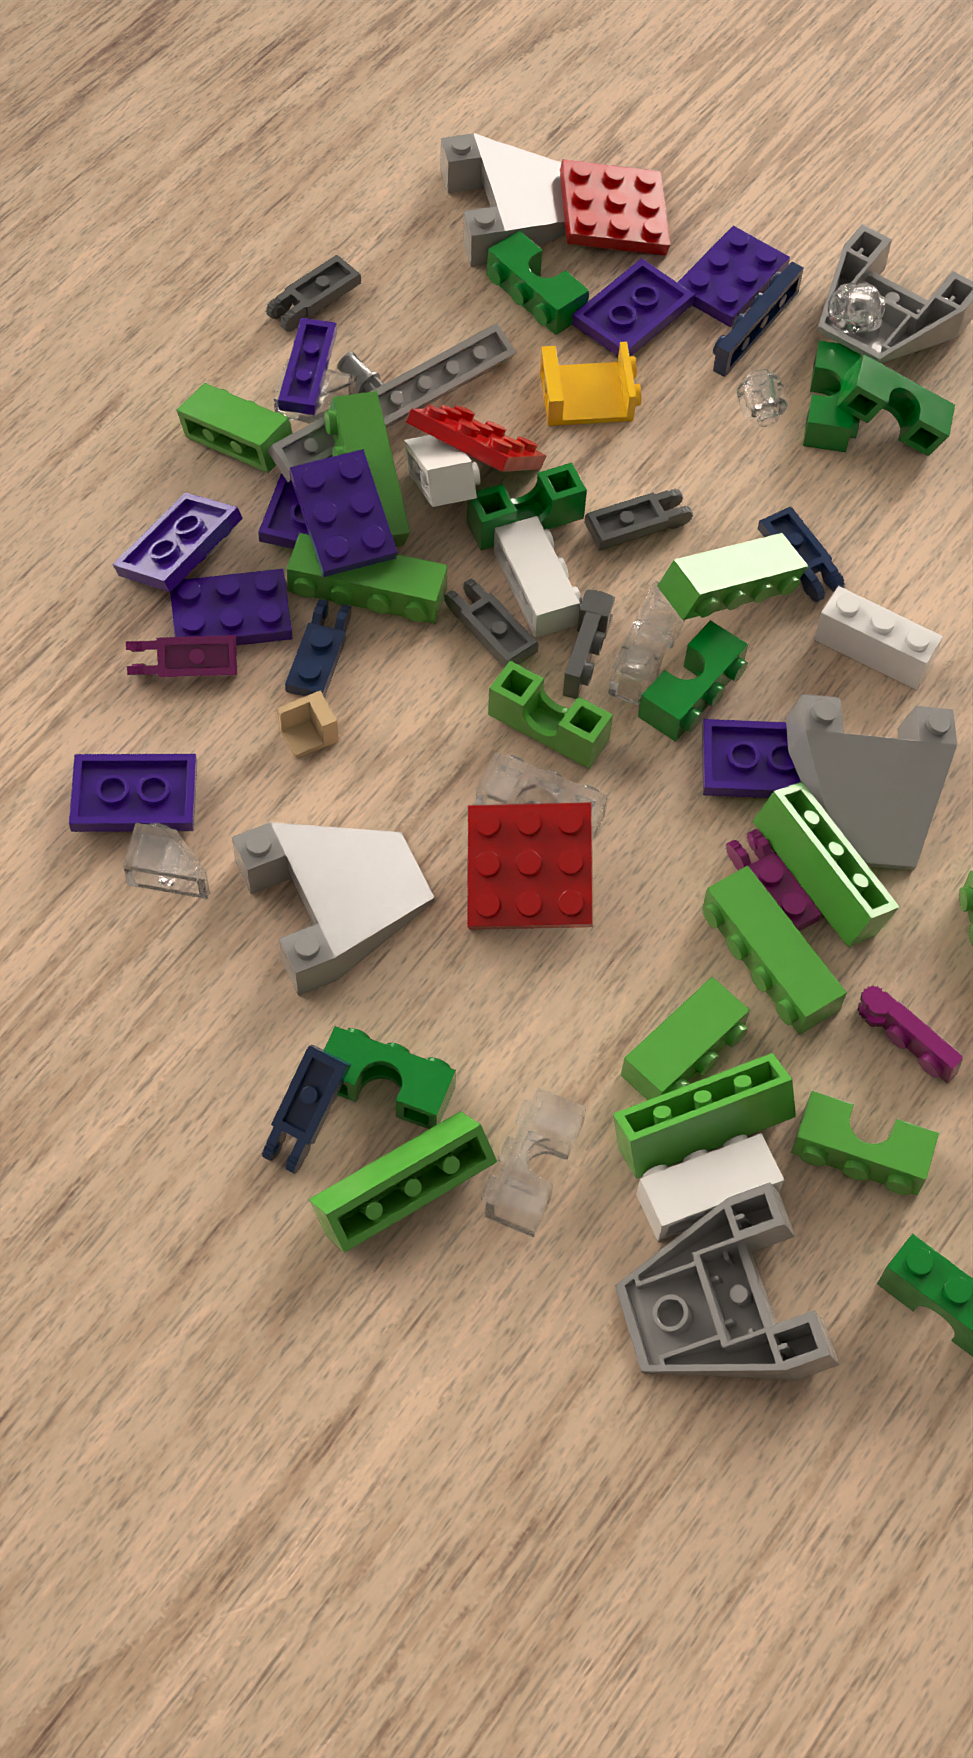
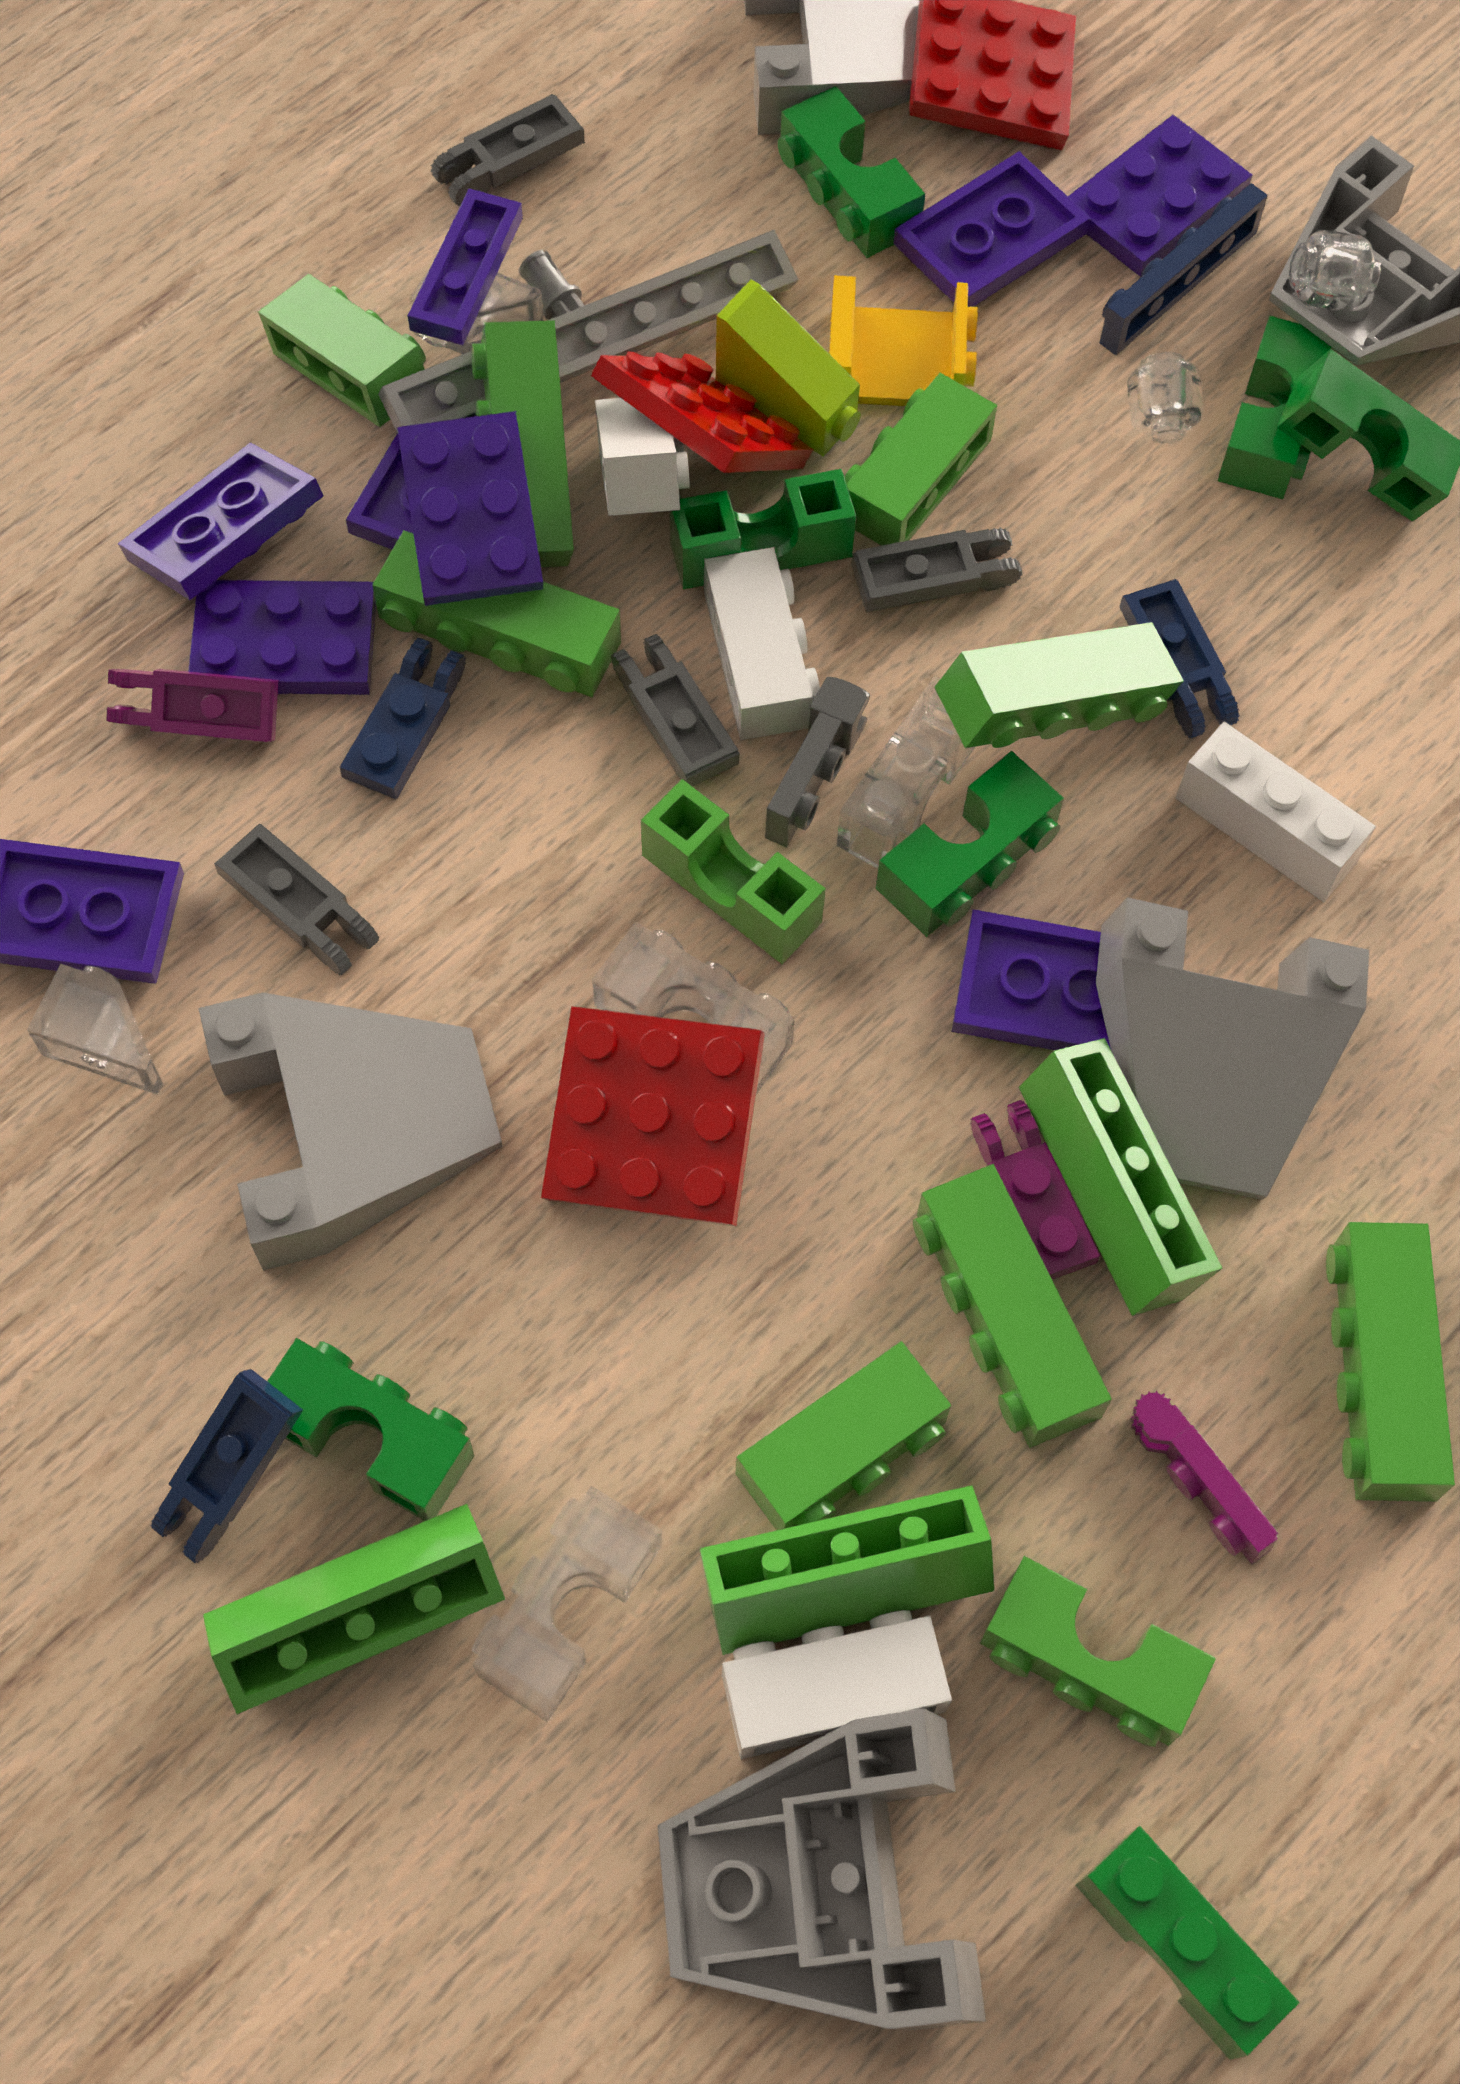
camera: 10 degrees right, 5 degrees up
tan panel [277,691,339,759] -> none
none -> dark grey hinge [214,824,380,975]
none -> lime slope [715,279,861,457]
none -> bright green brick [844,373,997,546]

